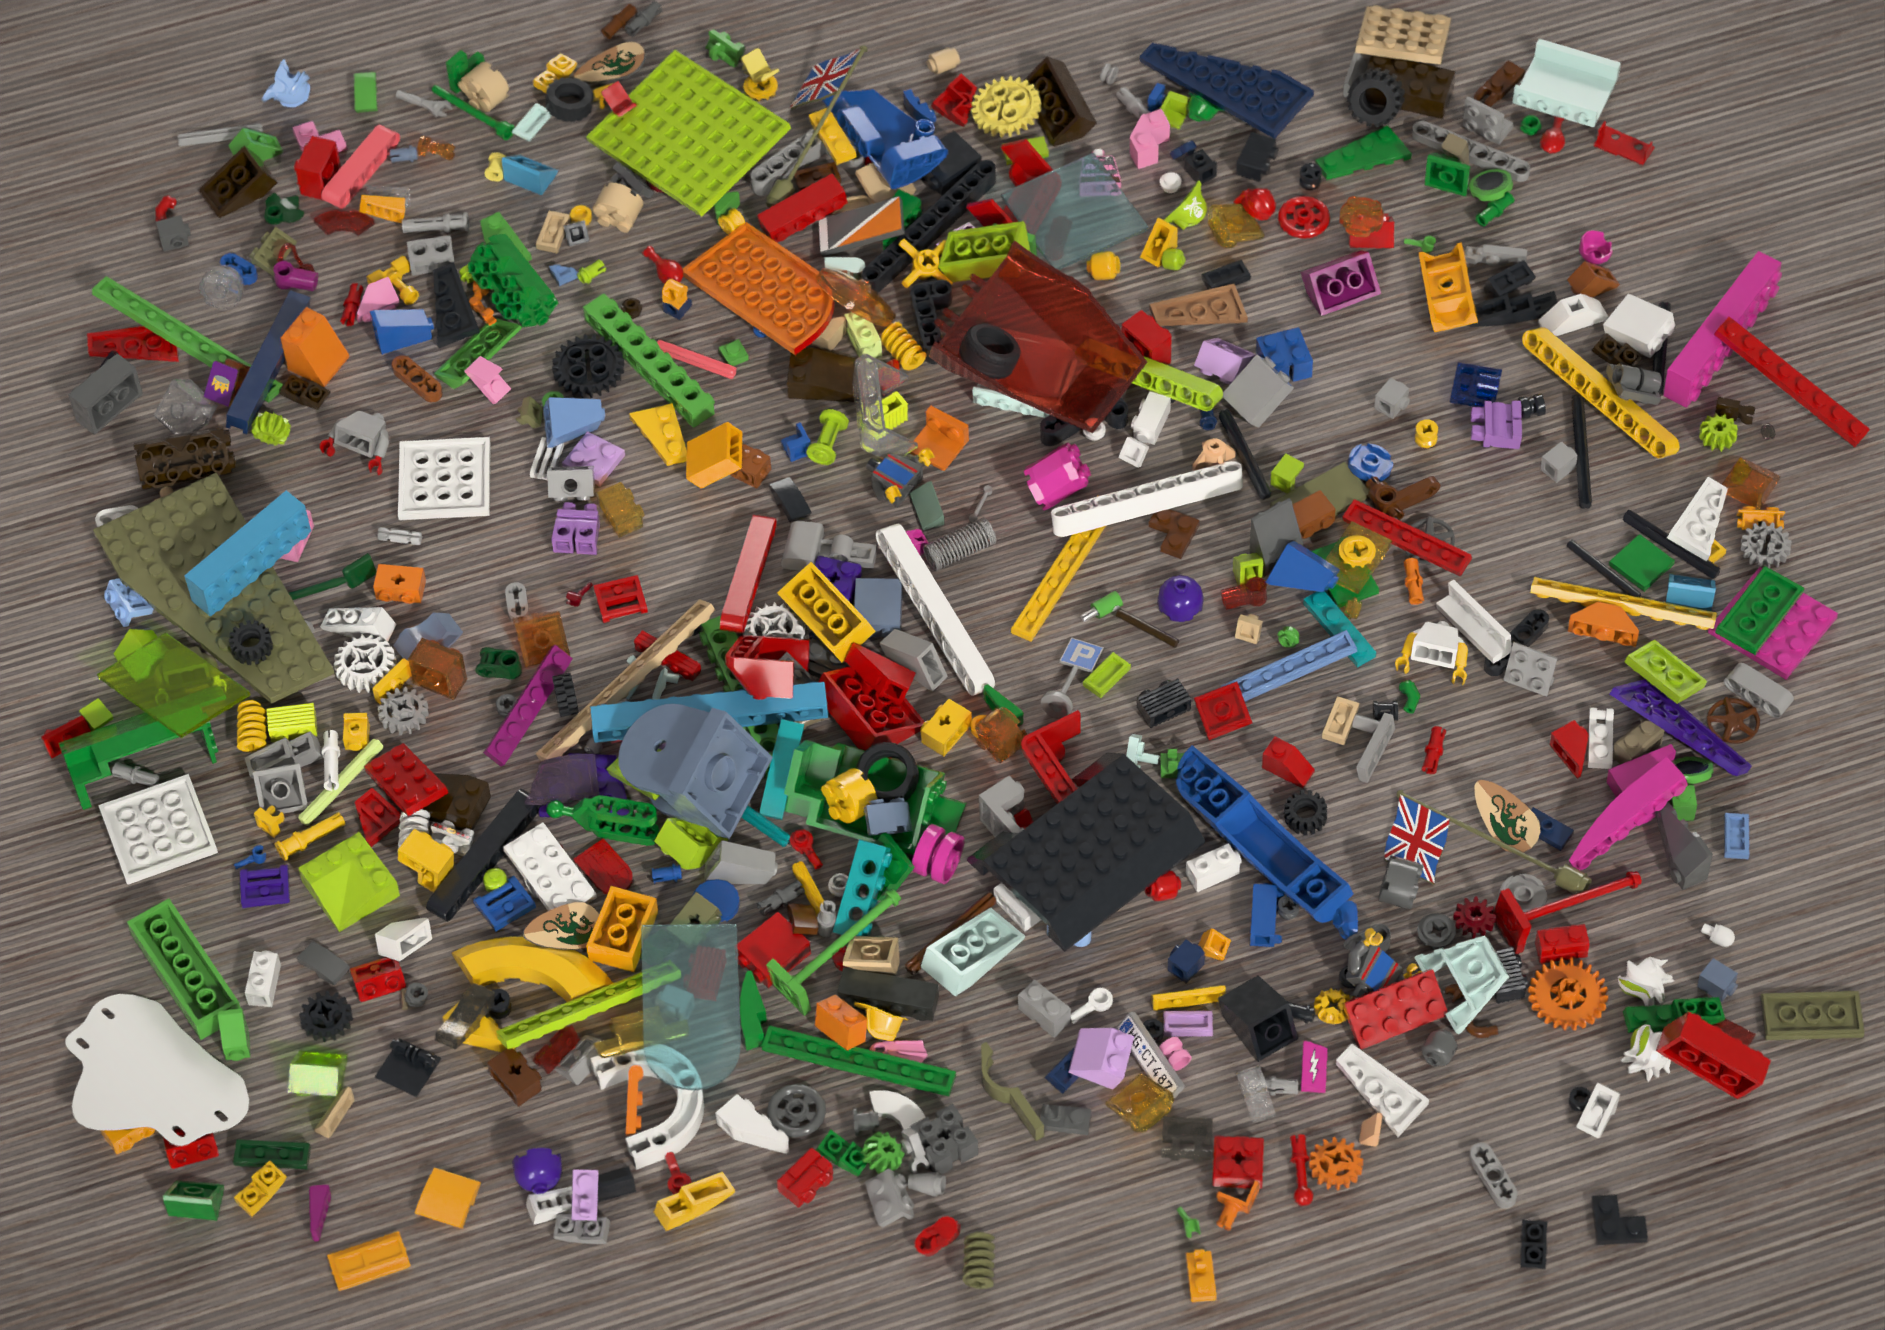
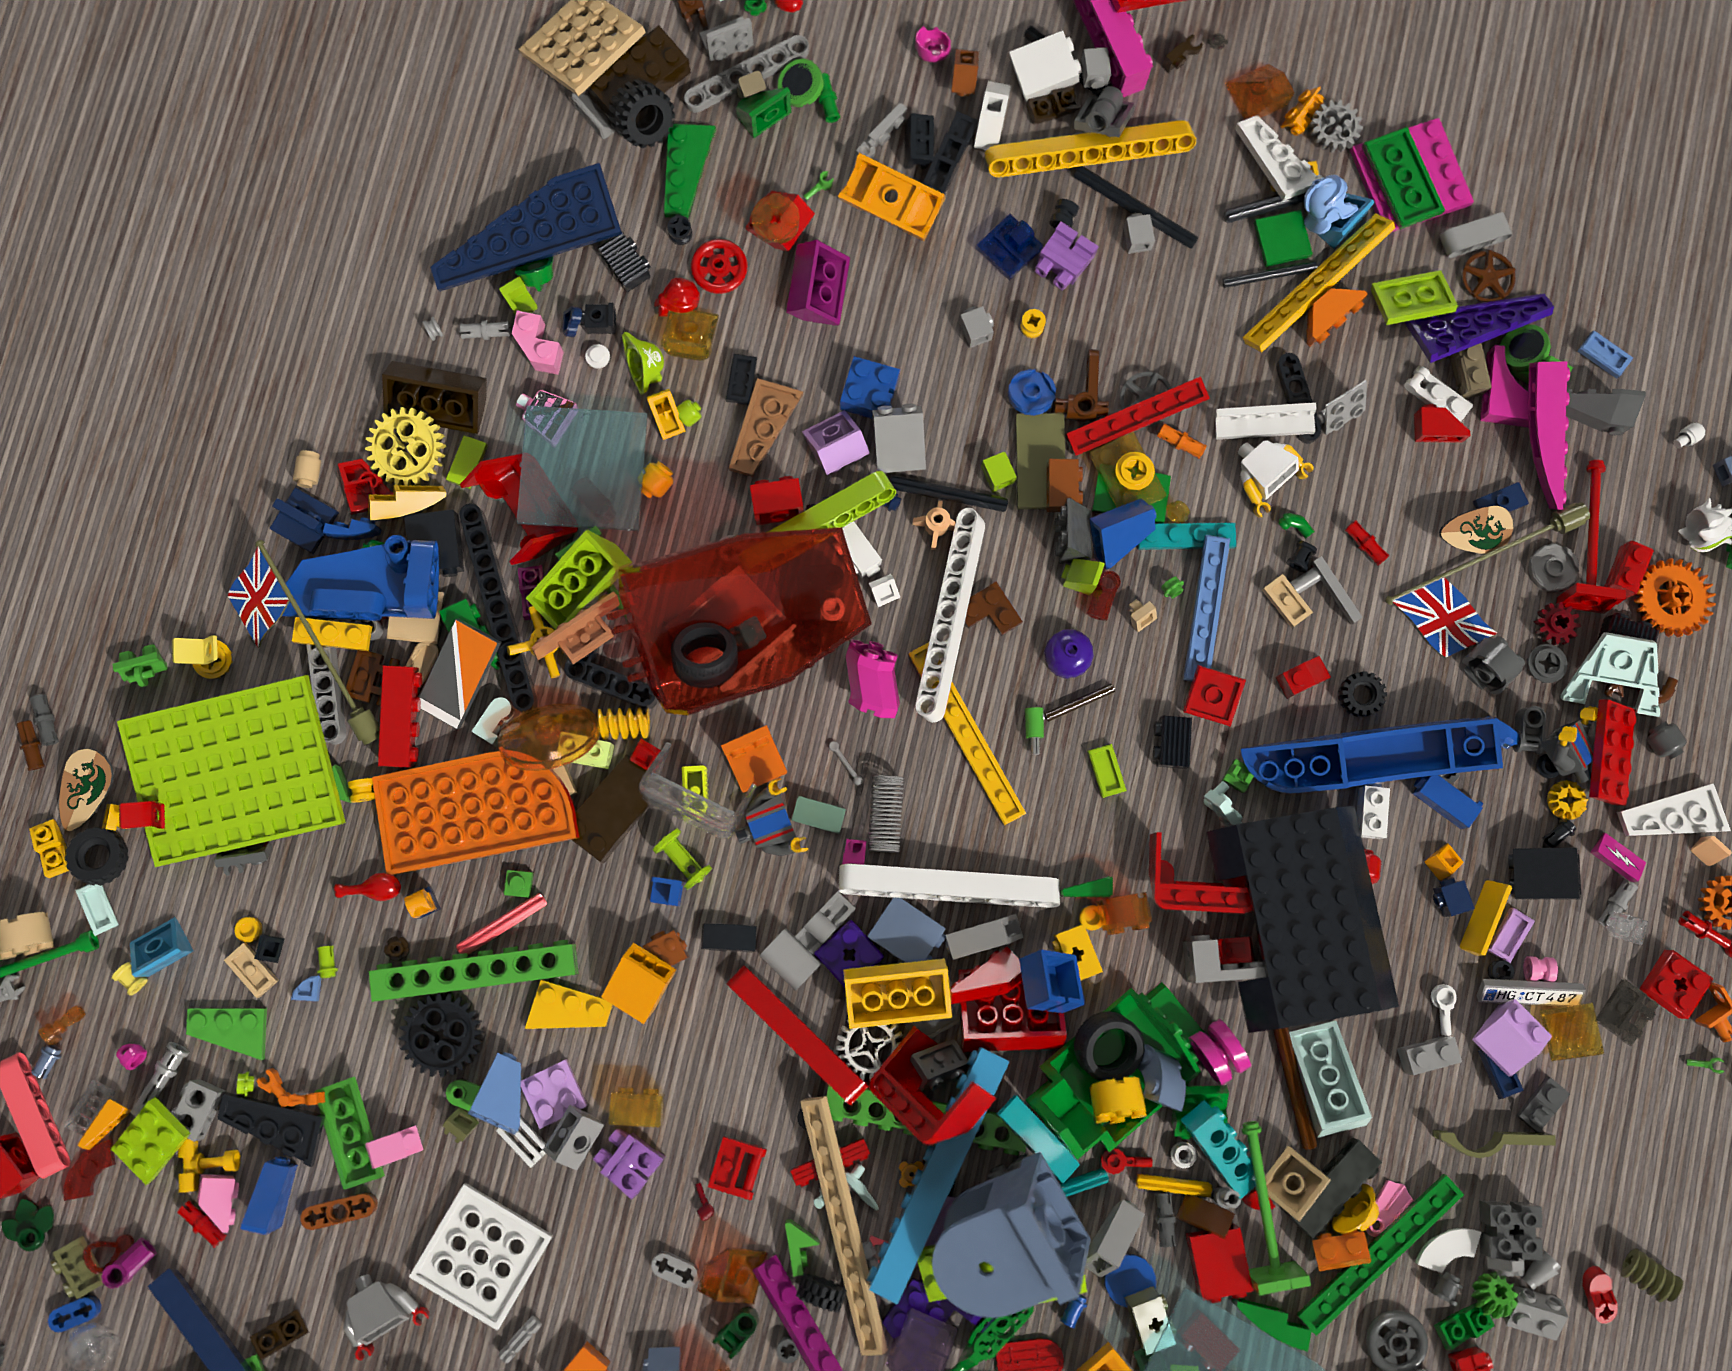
camera: 65 degrees left, 25 degrees up
orange slope [281,307,349,387] -> none
green brick [468,234,559,328] -> none
tan brick [593,183,643,233] -> none
light grey piece [1041,637,1104,719] -> none
blue plate [1148,83,1167,112] -> none
lime gear [1699,413,1738,452] -> none
none -> lime plate [111,1097,191,1185]
none -> dark pink tile [116,1044,147,1070]
none -> dark blue bracket [269,487,339,554]
none -> yellow slope [368,485,446,520]
none -> nougat bracket [532,591,620,664]
none -> clear smoke slope [728,616,766,652]
none -> bright green slope [785,1219,820,1277]
none -> blue piece [1019,950,1085,1013]
none -> light grey brick [1081,47,1111,89]
none -> light blue helmet [1304,175,1358,234]

